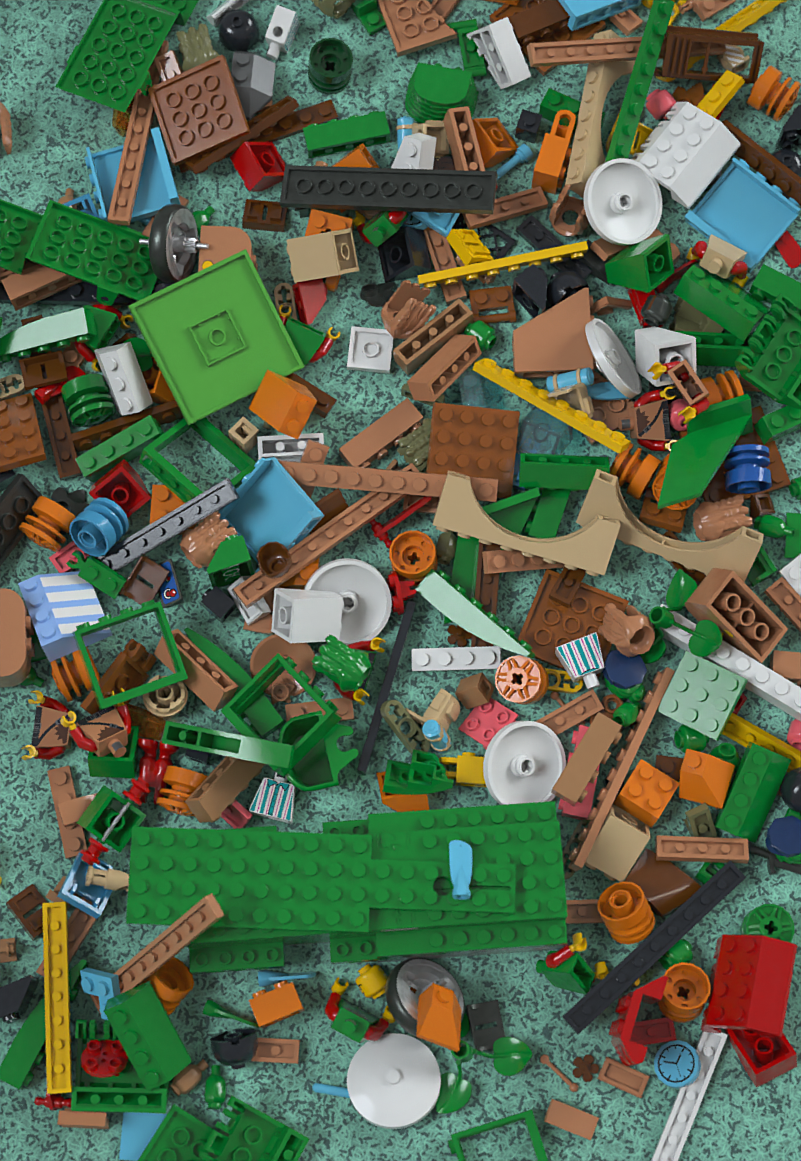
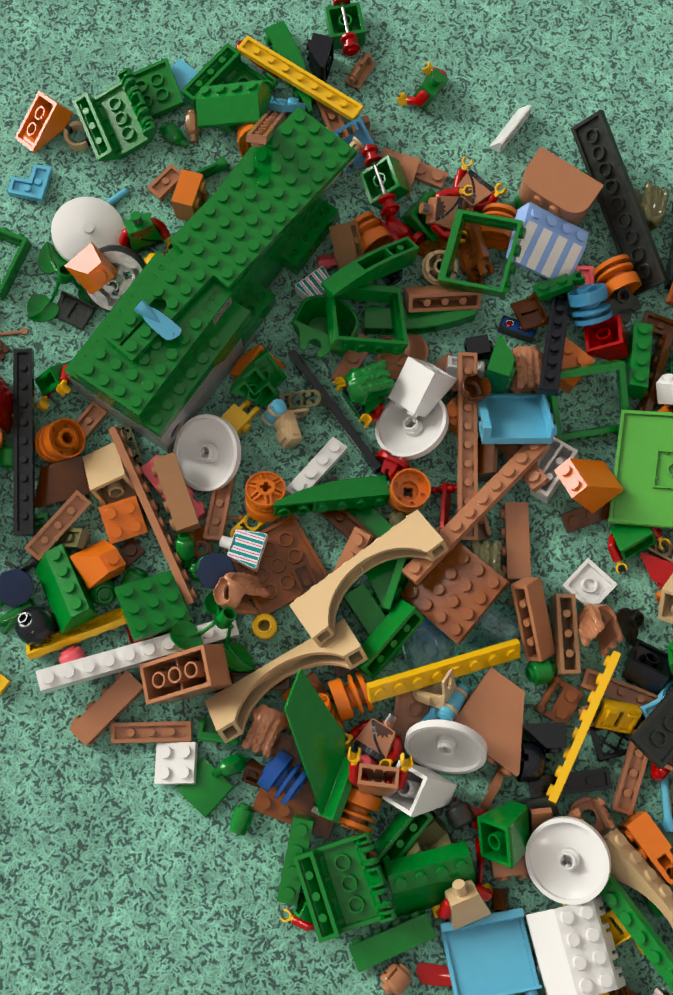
camera: 130 degrees right, 0 degrees up
reddish brown piece [6,884,47,941] -> none
nougat piece [57,1108,109,1129] -> none
red plate [81,1040,128,1078] -> none
black cylinder [210,1028,258,1069] -> none
tan brick [228,417,259,454] -> none
medium nougat panel [455,672,494,709] -> none
coral hinge [458,698,519,750] -> none
coral head [646,88,676,120] -> none
none -> yellow head [252,613,278,641]
none -> reddish brown slope [493,888,509,911]

